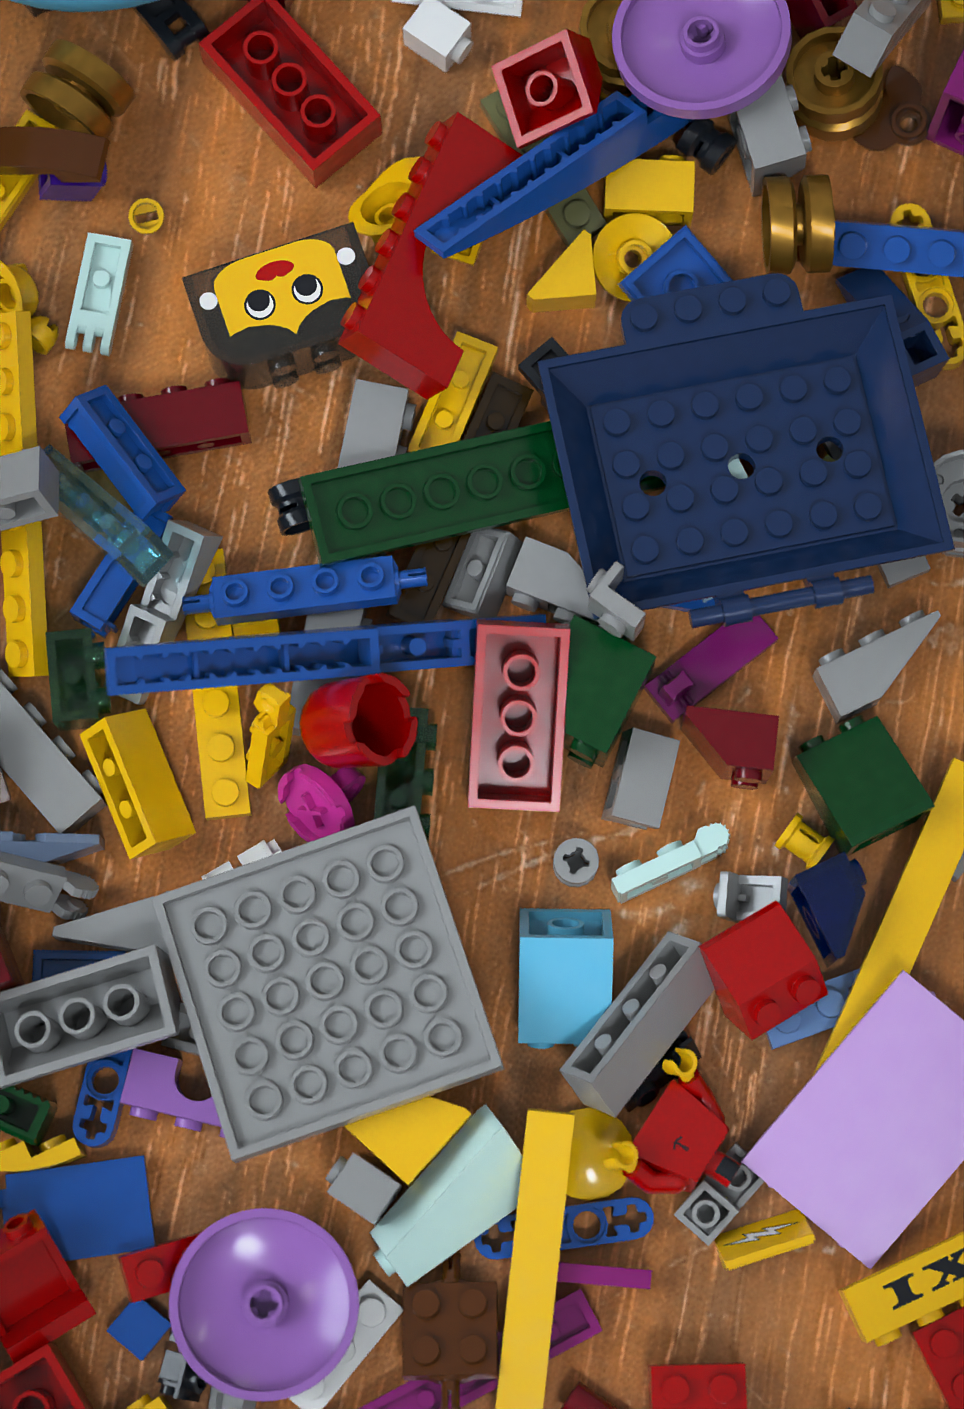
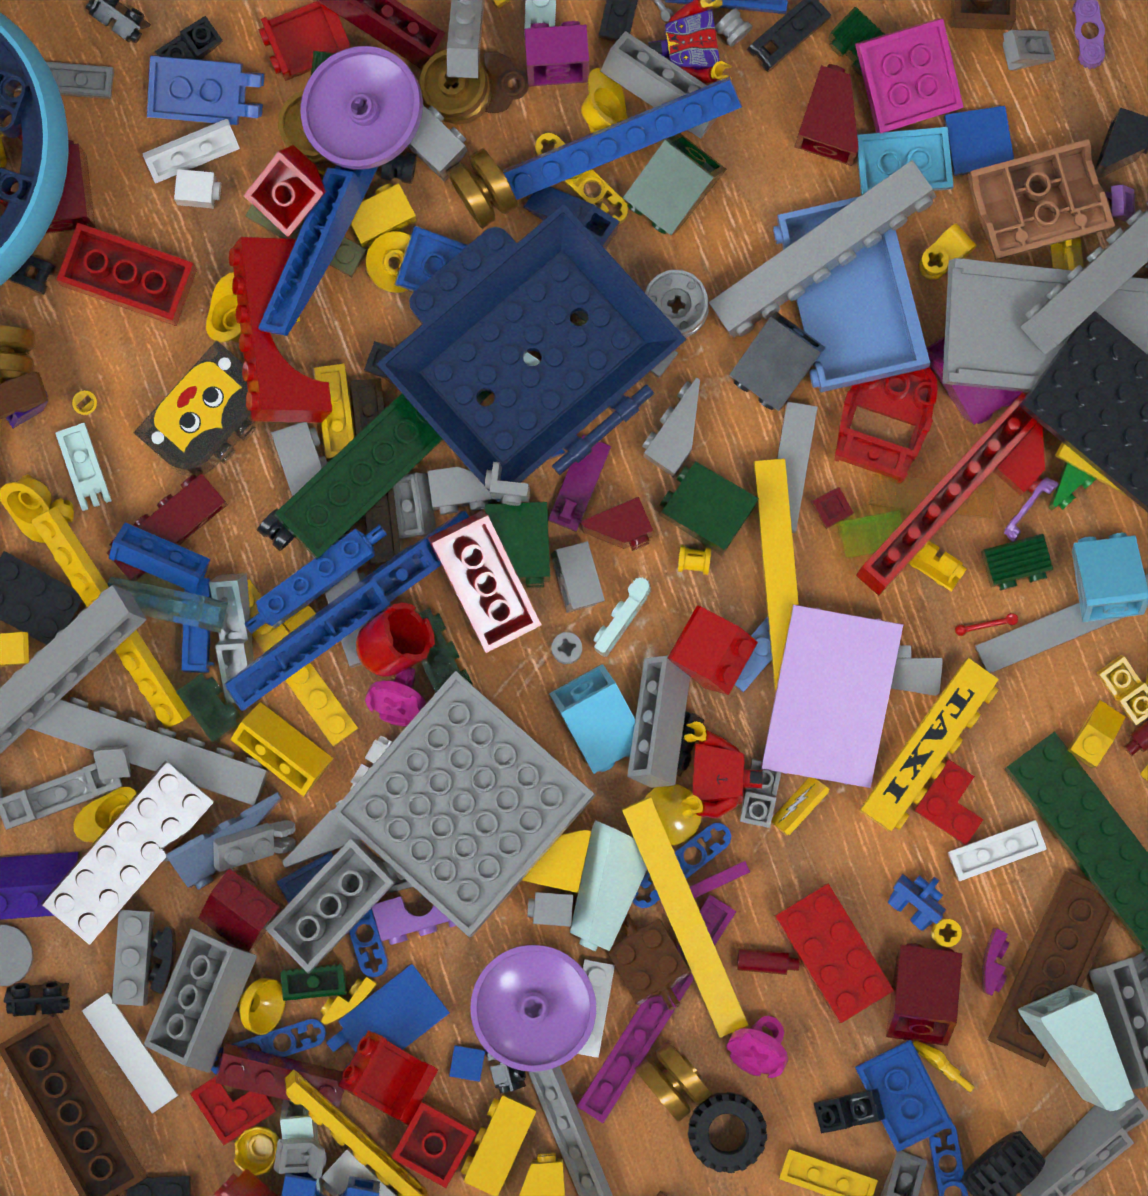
camera: 30 degrees left, 5 degrees up
red plate [118,1230,204,1303] -> none
yellow hinge [245,683,296,789] -> none
yellow slope [526,229,596,313] -> none
light grey bracket [713,871,788,923] -> none
clear blue slope [787,851,867,968] -> none

